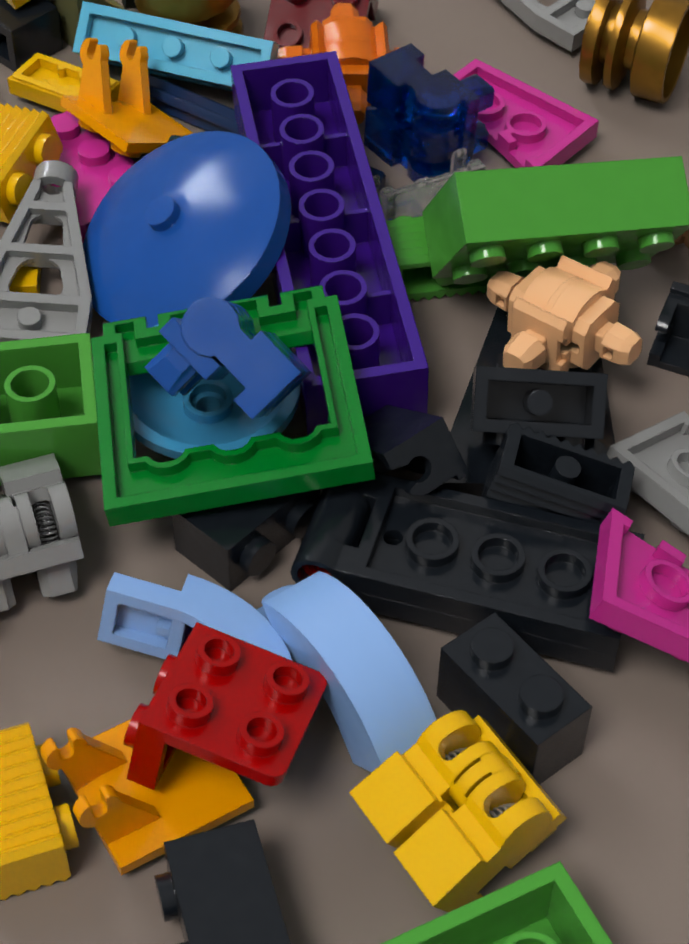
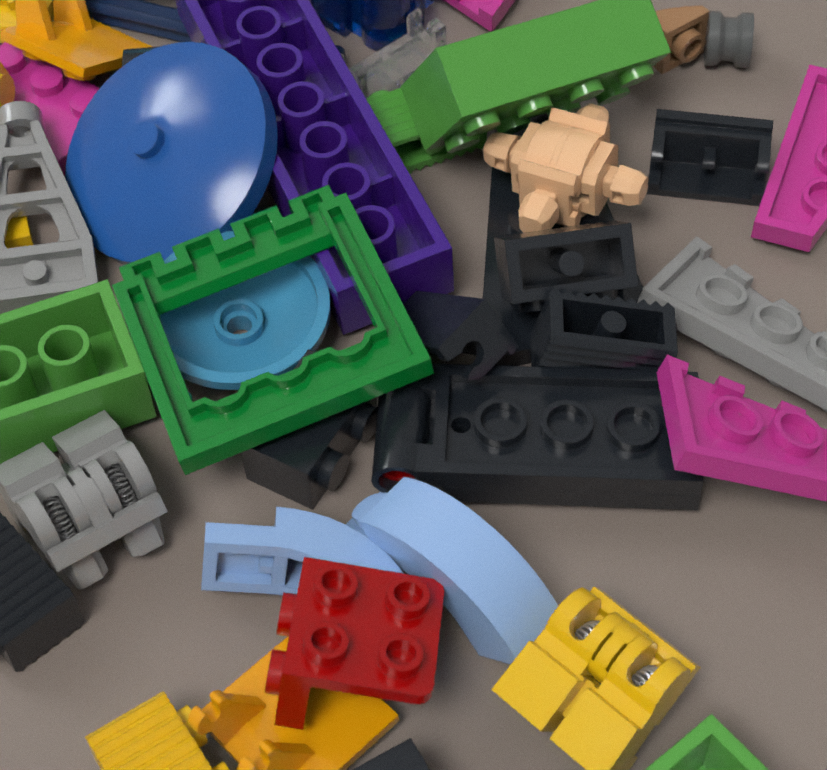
camera: 10 degrees left, 5 degrees up
blue hips [144,297,312,420] -> none
black brick [436,612,592,785] -> none

